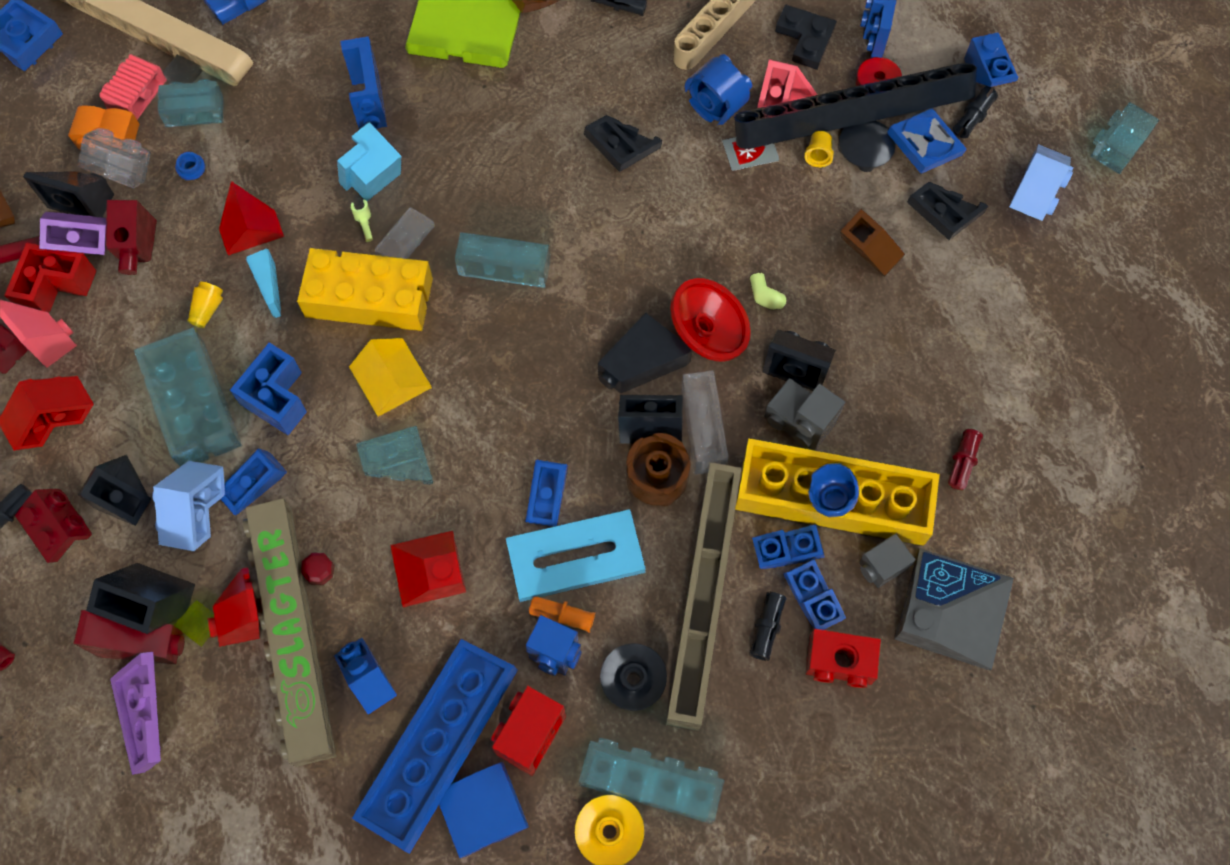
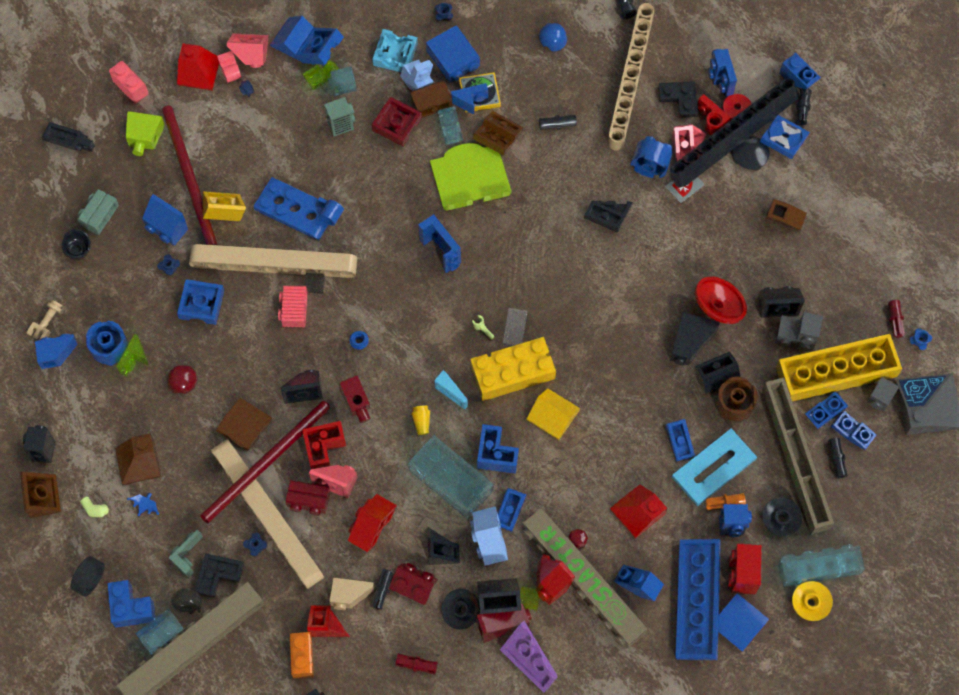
camera: 25 degrees left, 0 degrees up
medium lavender brick [39,212,107,255] -> none
orange brick [68,106,140,155] -> none
clear brick [77,128,151,188] -> none
clear light blue brick [158,79,223,127] -> none
red slope [219,181,284,256] -> none
medium azure plate [337,122,402,201] -> none
clear light blue wing [356,426,433,485] -> none
clear light blue brick [455,232,550,288] -> none
clear brick [681,371,729,475] -> none
yellowish green arm [750,273,786,310] -> none
yellow piece [804,131,834,168] -> none
red brick [806,629,881,688] -> none
blue hair [808,463,859,517] -> none
black wing [907,182,989,240] -> none
light blue brick [1009,144,1073,221] -> none
clear light blue brick [1091,102,1160,174] -> none
none -> black dish [442,589,480,630]
none -> red plate [698,94,731,135]
none -> blue plate [909,328,932,350]

